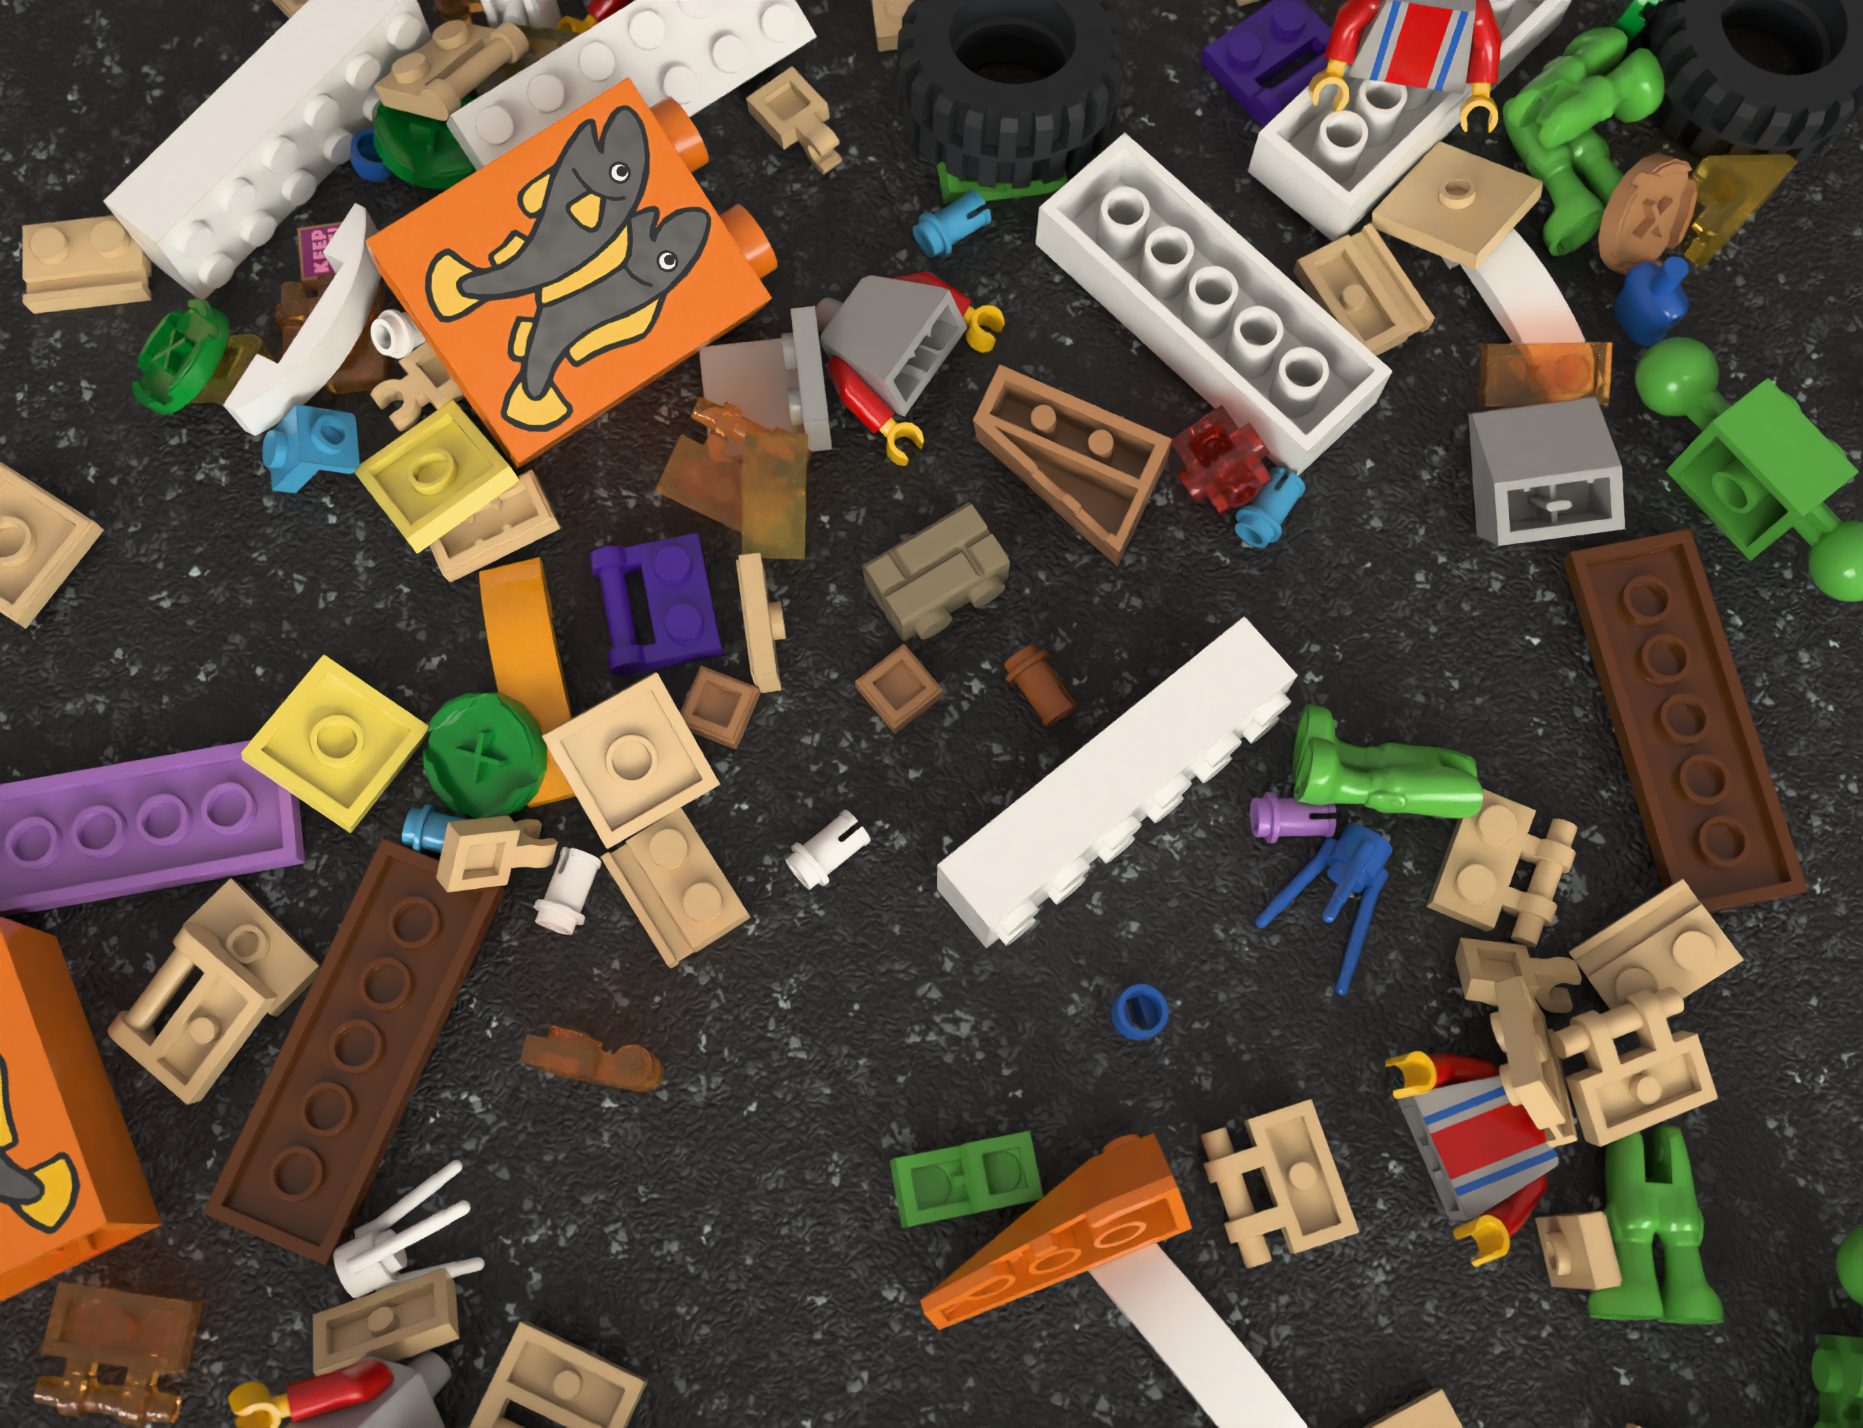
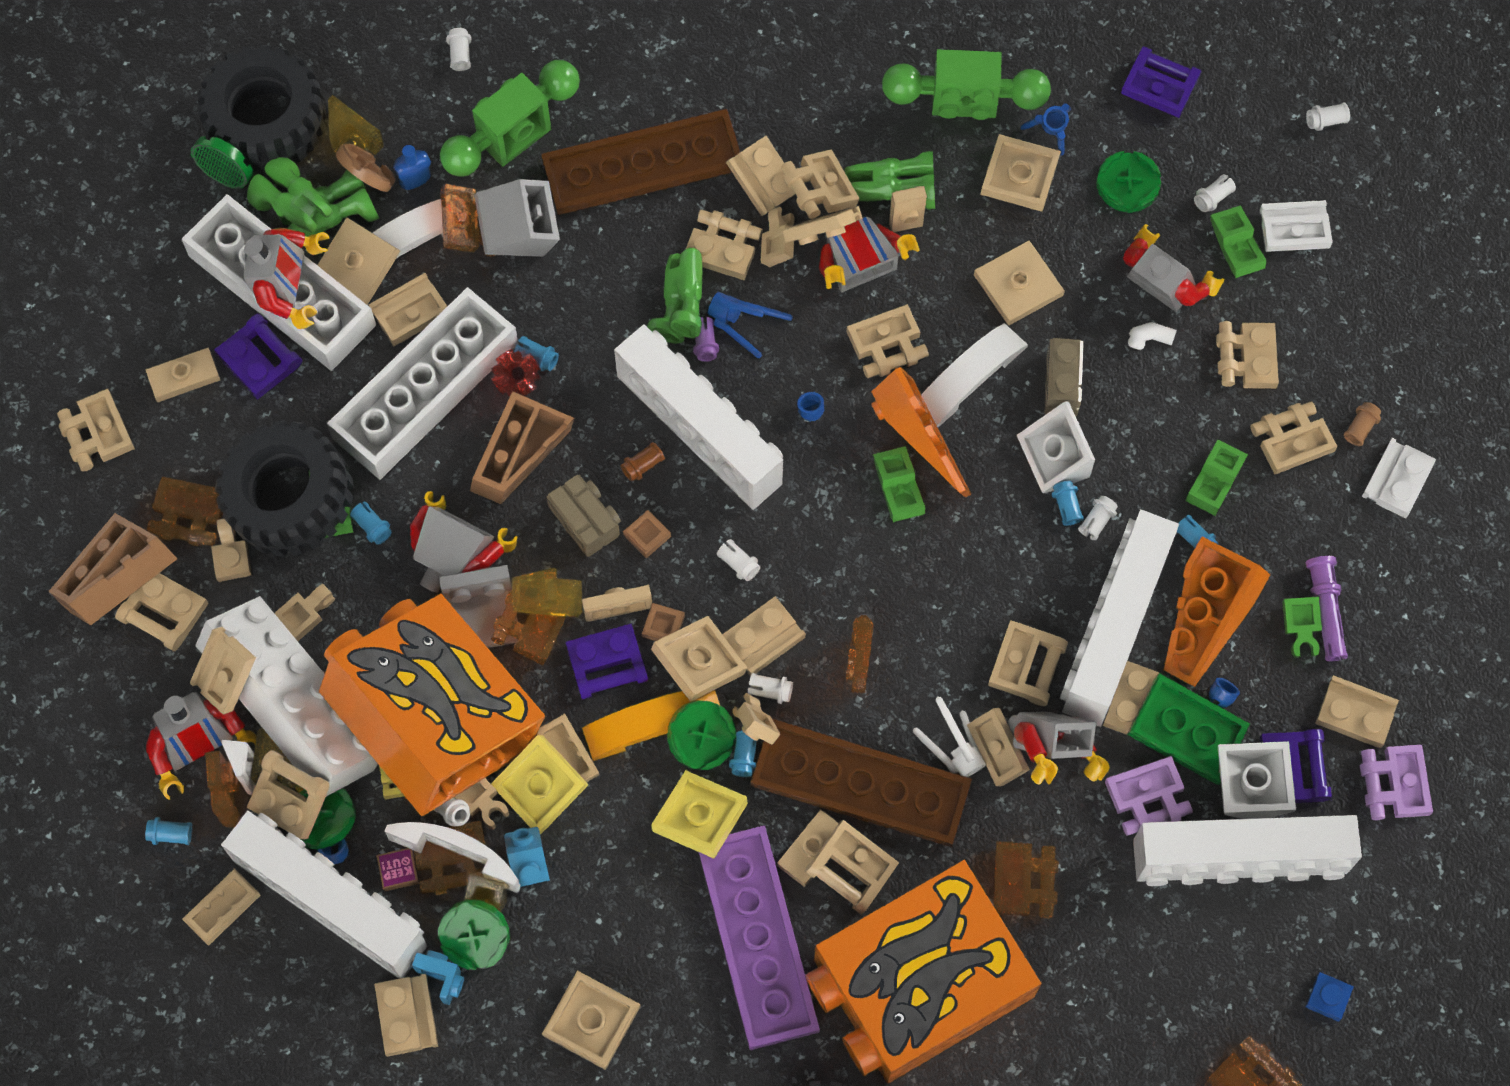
camera: 95 degrees left, 5 degrees down
none -> dark azure bracket [412,950,464,1005]

